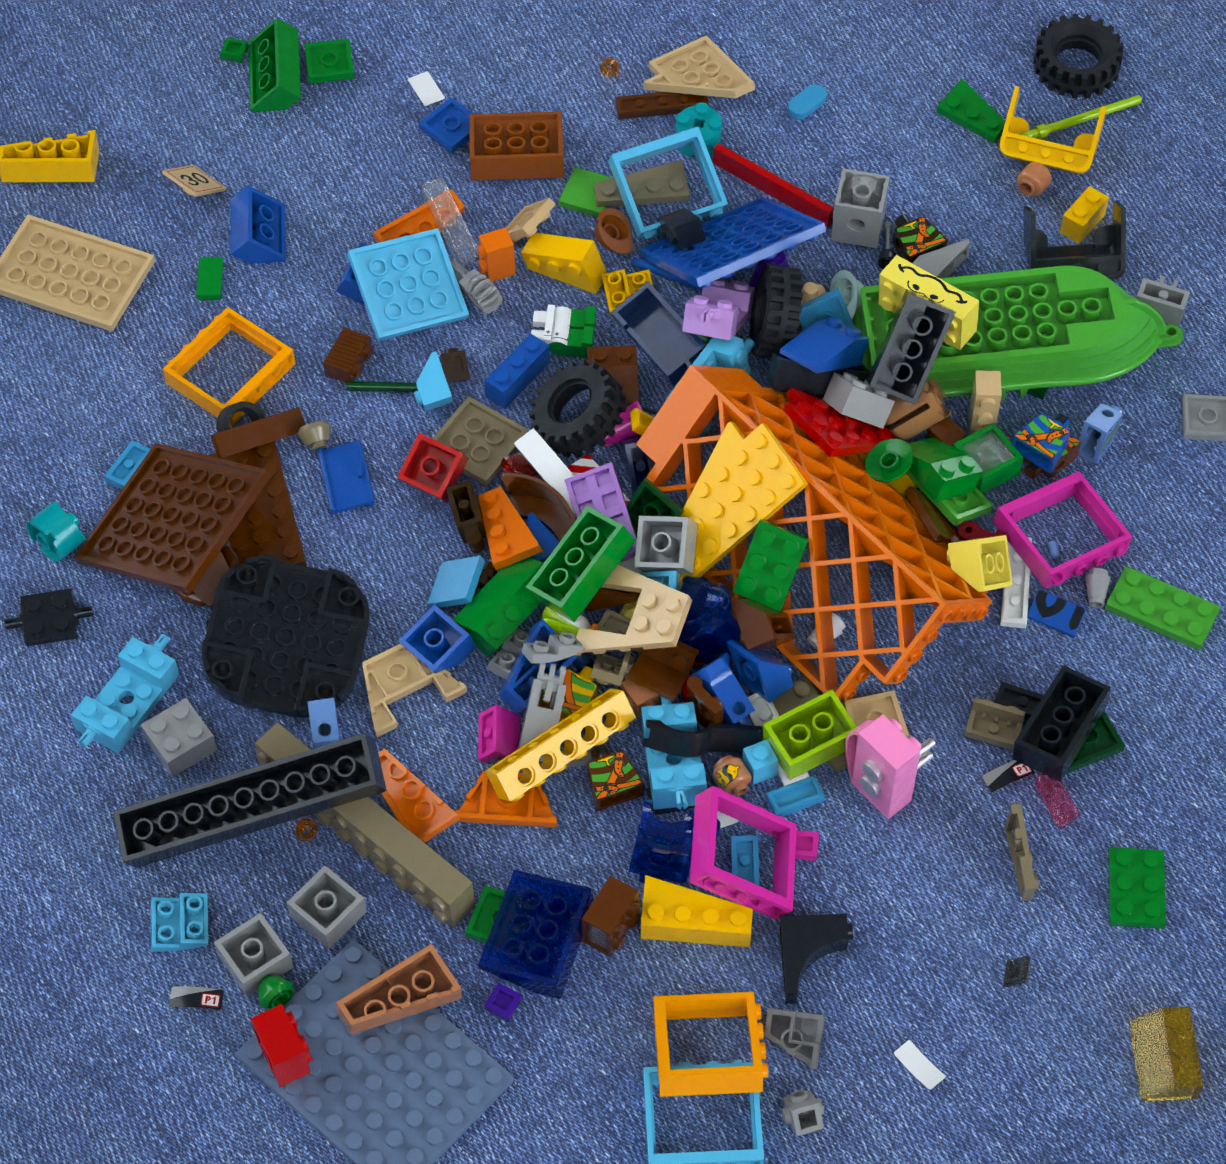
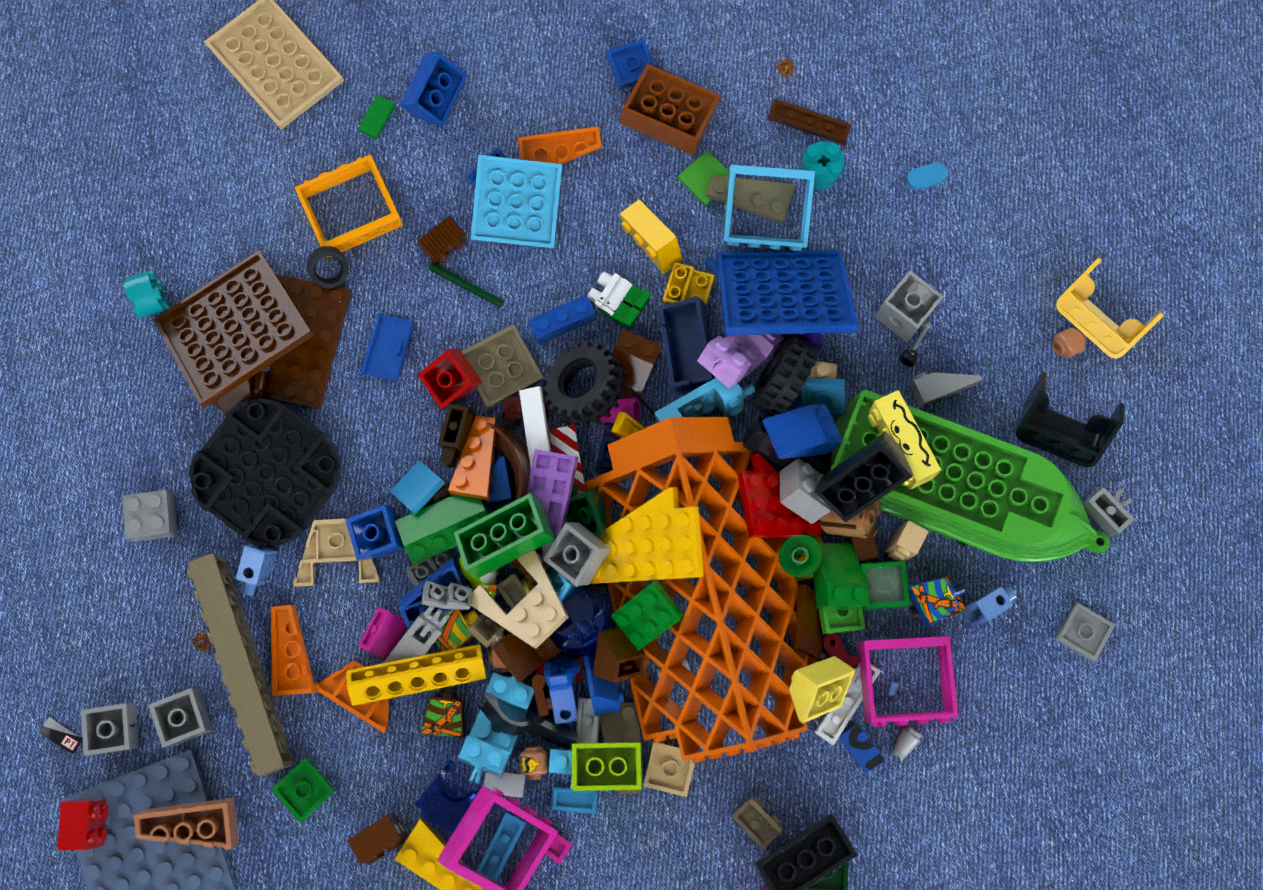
camera: 25 degrees right, 20 degrees up
black plate [4,589,94,646] -> none
medium azure brick [71,634,179,754] -> none
dark azure plate [104,440,151,489] -> none
black brick [113,733,387,868] -> none
medium azure slope [150,893,208,952] -> none
tan piece [162,165,226,197] -> none
reddish brown tile [210,407,305,458] -> none
green cone [257,974,294,1010] -> none
dark tan cone [298,421,331,451] -> none
white sticker [408,71,445,106] -> none
medium azure slope [414,351,453,412] -> none
clear tile [420,177,480,265] -> none
dark brown bracket [440,348,470,384] -> none
light grey gear [450,260,503,314] -> none
orange brick [476,227,516,282] -> none
clear blue slope [478,870,594,1000] -> none
dark purple plate [484,983,523,1022] -> none
tan plate [506,197,556,242] -> none
dark orange piece [594,208,633,254] -> none
tan wing [644,35,755,99] -> none
black brick [658,208,706,250] -> none
red tile [713,143,834,228] -> none
light aqua piece [830,270,864,319] -> none
bright pink piece [845,714,935,819] -> none
torso [893,214,948,263] -> none
green wing [936,79,1005,143] -> none
sticker [982,760,1035,792] -> none
black plate [994,682,1044,720] -> none
lime bar [1019,95,1142,139] -> none
black tyre [1033,14,1124,99] -> none
yellow brick [1060,186,1109,244] -> none
bright green plate [1105,566,1221,651] -> none

